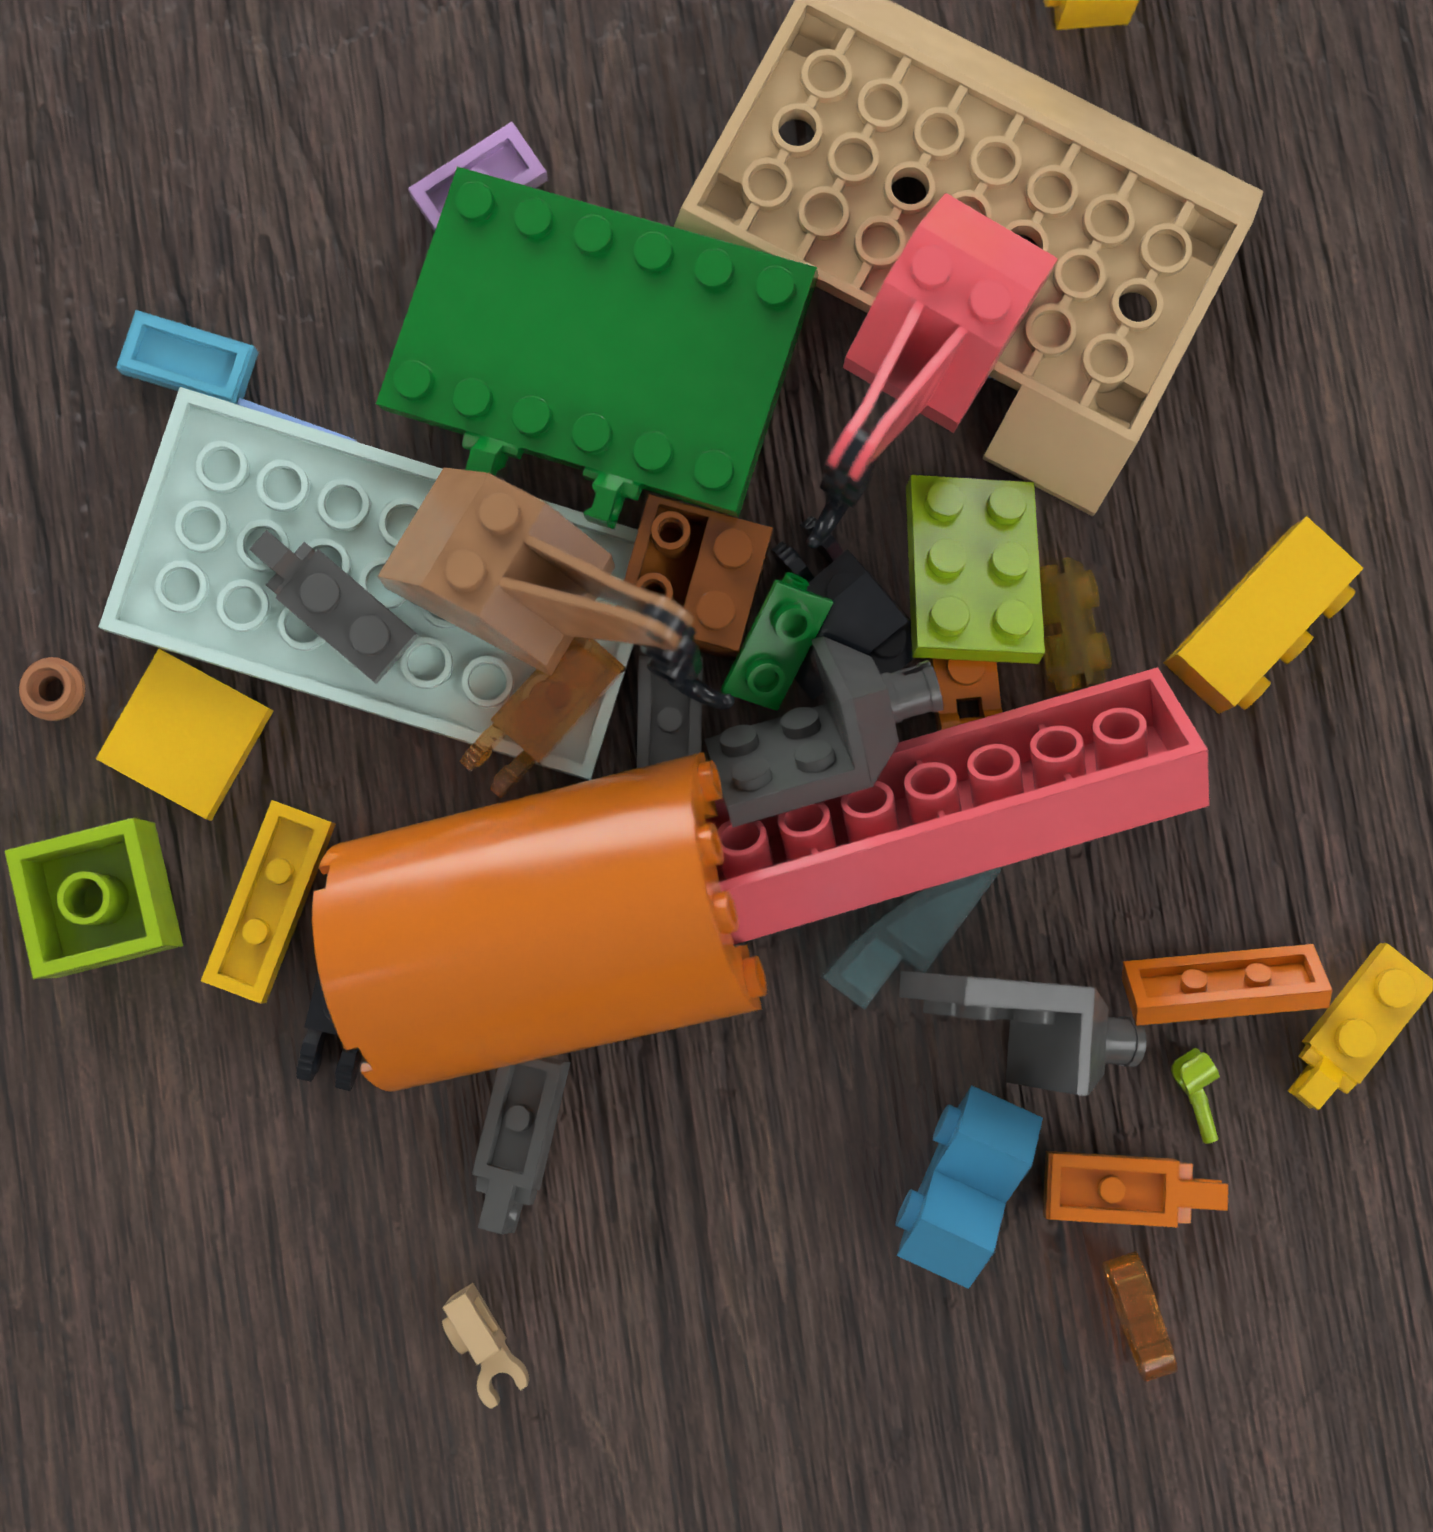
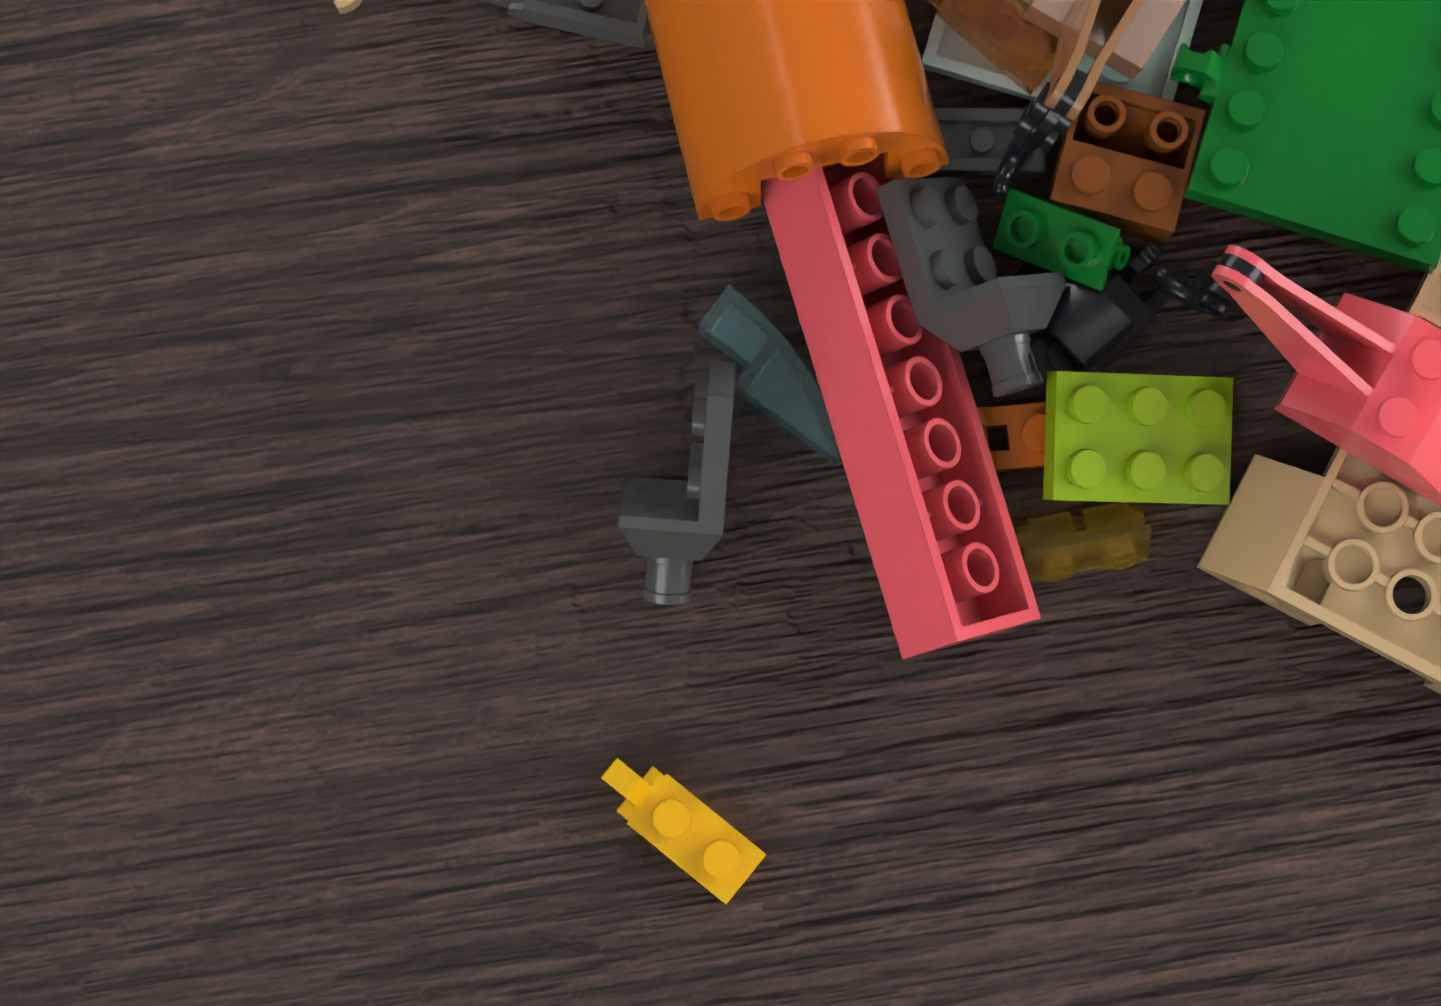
camera: 85 degrees right, 0 degrees up
dark azure brick [895,1085,1043,1289] -> none
orange hinge [1043,1151,1228,1228] -> none
clear orange beam [1103,1251,1177,1382] -> none
orange plate [1122,944,1333,1026] -> none
yellow brick [1163,516,1364,714] -> none
lime hand [1171,1048,1220,1144] -> none

